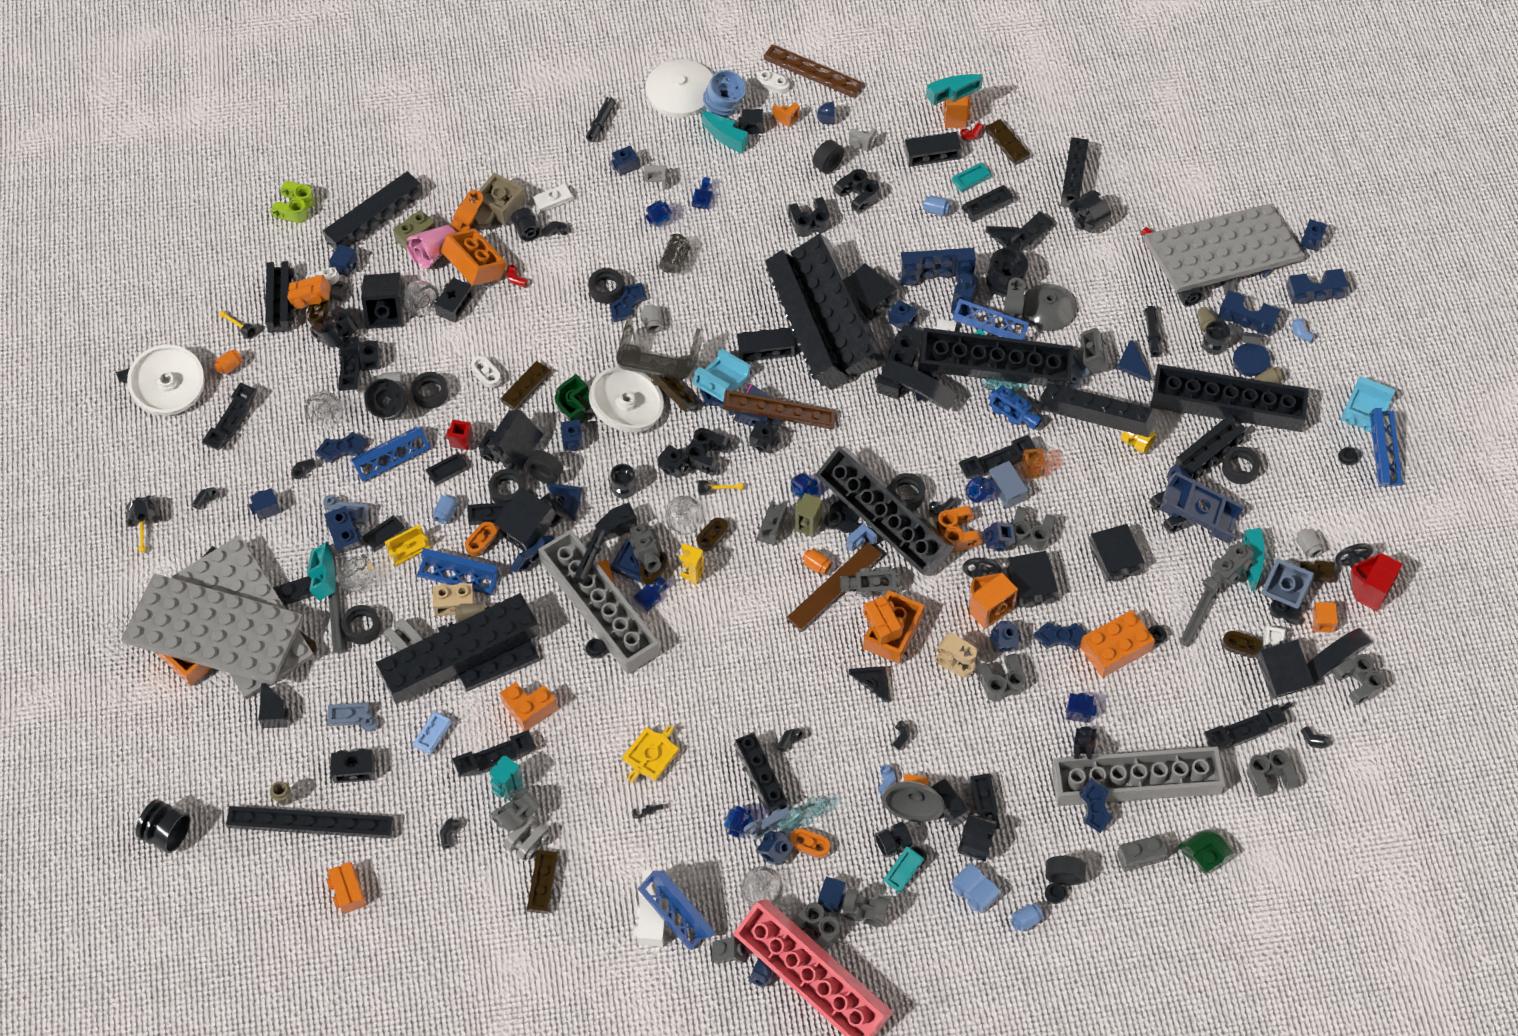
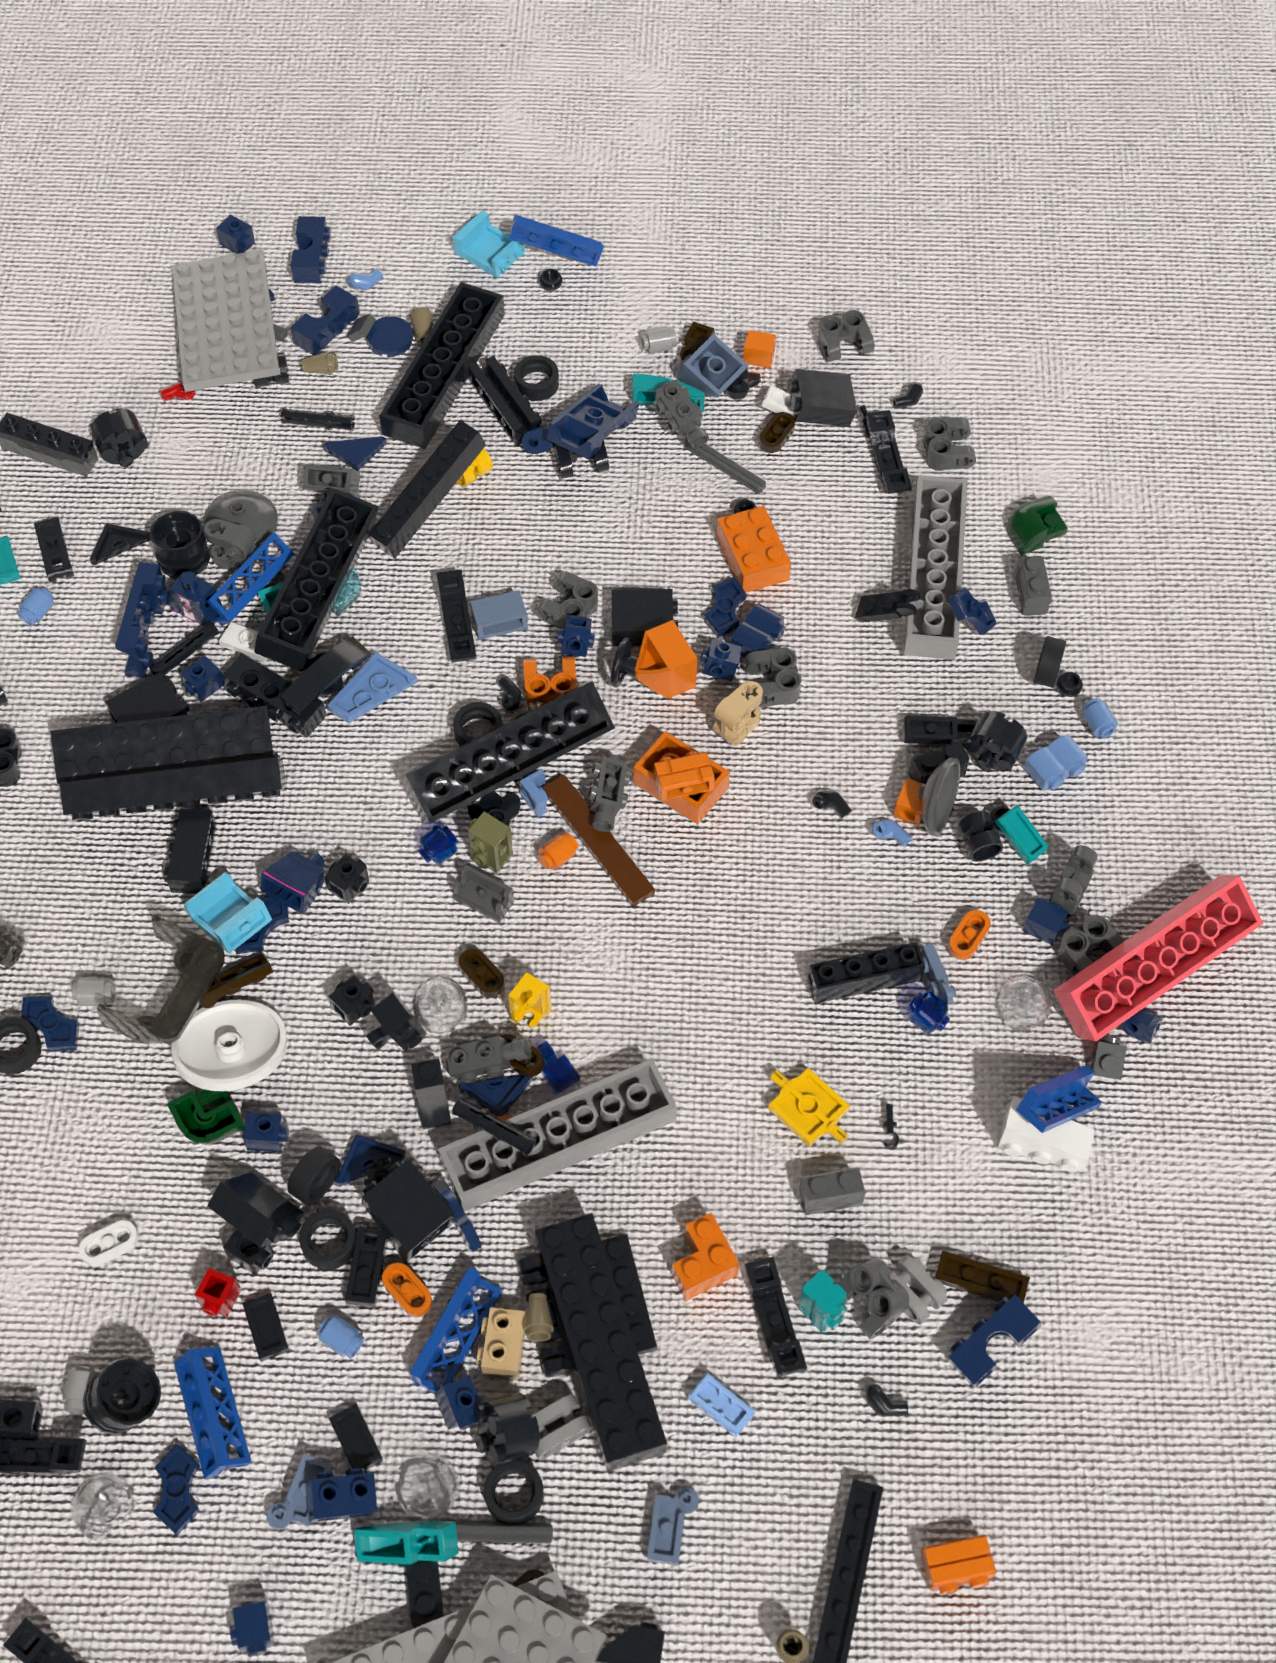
camera: 80 degrees left, 0 degrees up
black arm [291,458,316,479] -> none
black brick [331,748,375,784] -> none
yellow hinge [385,524,431,567] -> none
black tyre [411,372,448,409] -> none
dark brown plate [500,360,551,410] -> none
black plate [585,638,605,658] -> none
black wheel [610,464,636,499] -> none
black piece [686,428,731,475] -> none
hinge [697,480,744,496] -> none
reddish brown tile [723,390,835,430] -> none
dark blue brick [756,831,794,865] -> none
black arm [777,728,805,752] -> none
clear light blue plate [777,796,831,831] -> none
black tile [848,666,889,703] -> none
clear blue head [966,477,994,503] -> none
blue brick [988,385,1042,430] -> none
black hinge [1011,211,1053,251] -> none
clear orange brick [1022,448,1046,479] -> none
clear blue brick [1066,693,1097,723] -> none
black brick [1089,524,1145,582] -> none
black wheel [1202,320,1230,355] -> none
black slope [1307,628,1373,685] -> none
red piece [1335,543,1403,612] -> none
none -> black pin [149,621,219,677]
none -> medium blue wing [328,652,417,723]
none -> black brick [366,992,427,1051]
none -> dark blue brick [435,1376,481,1430]
none -> black brick [474,1393,540,1465]
none -> dark blue brick [731,603,785,656]
none -> dark grey brick [799,1167,865,1215]
none -> dark blue arch [948,1295,1041,1389]

